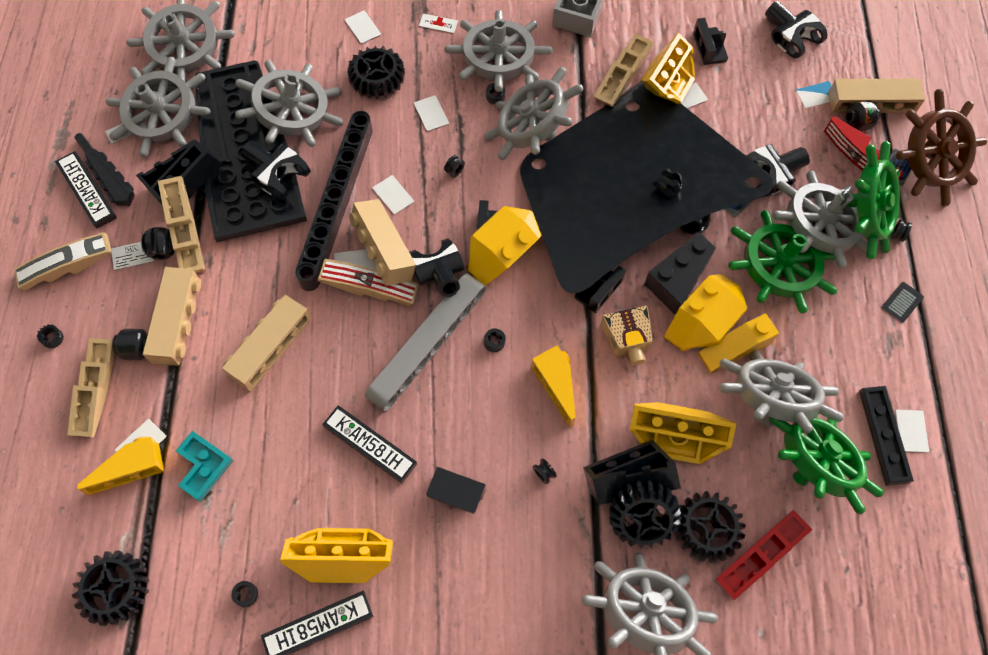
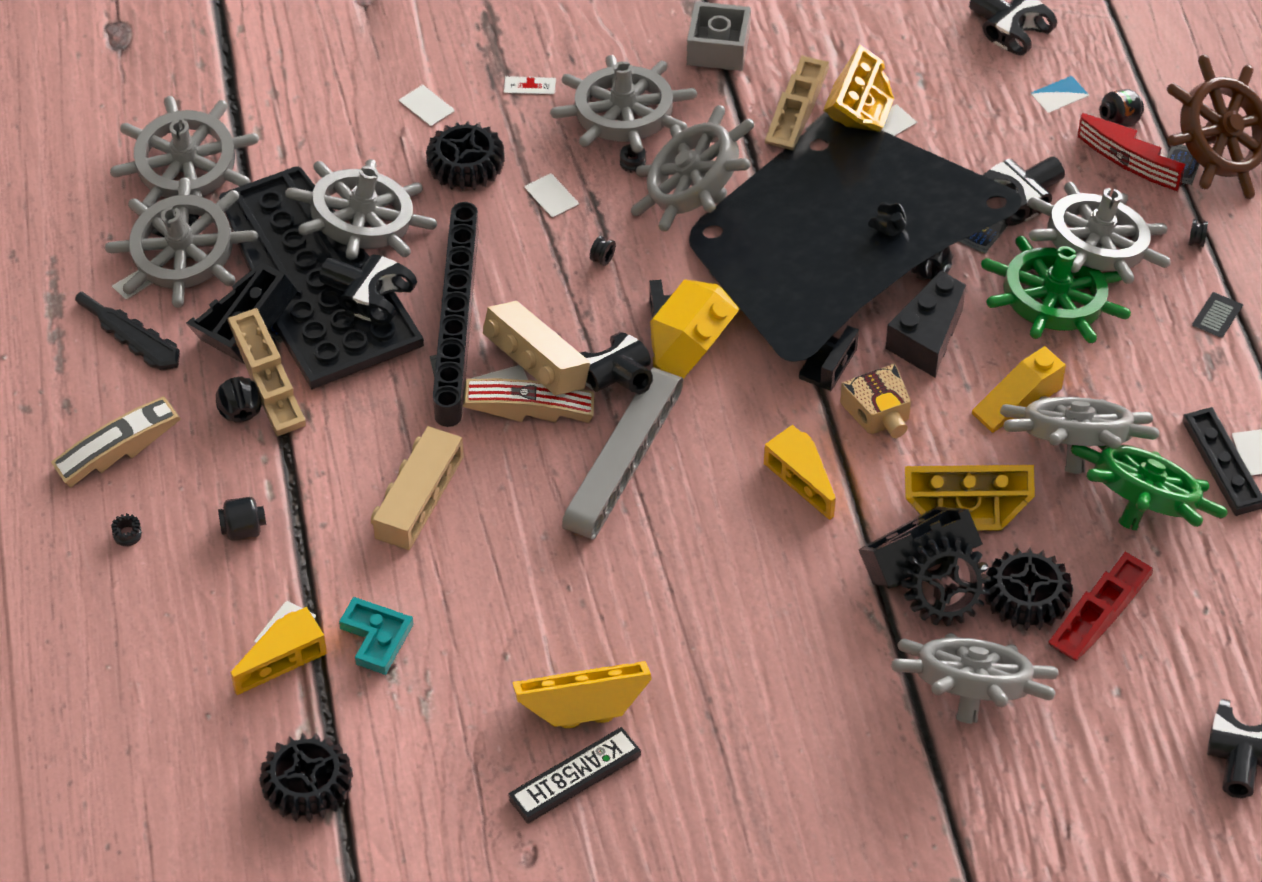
camera: 10 degrees left, 15 degrees down
tile [55,151,117,229] -> none
tan slope [67,338,115,437] -> none
white sticker [111,242,154,270] -> none
tan brick [143,267,201,366] -> none
black bush [231,581,258,607] -> none
tile [322,405,417,484] -> none
white sticker [372,175,414,214] -> none
black panel [426,467,486,514] -> none
black bush [484,328,506,352] -> none
black bush [532,458,557,484] -> none
yellow wedge [664,274,747,351] -> none
black panel [693,18,728,65] -> none
tan brick [828,78,925,113] -> none
green piece [842,141,900,260] -> none

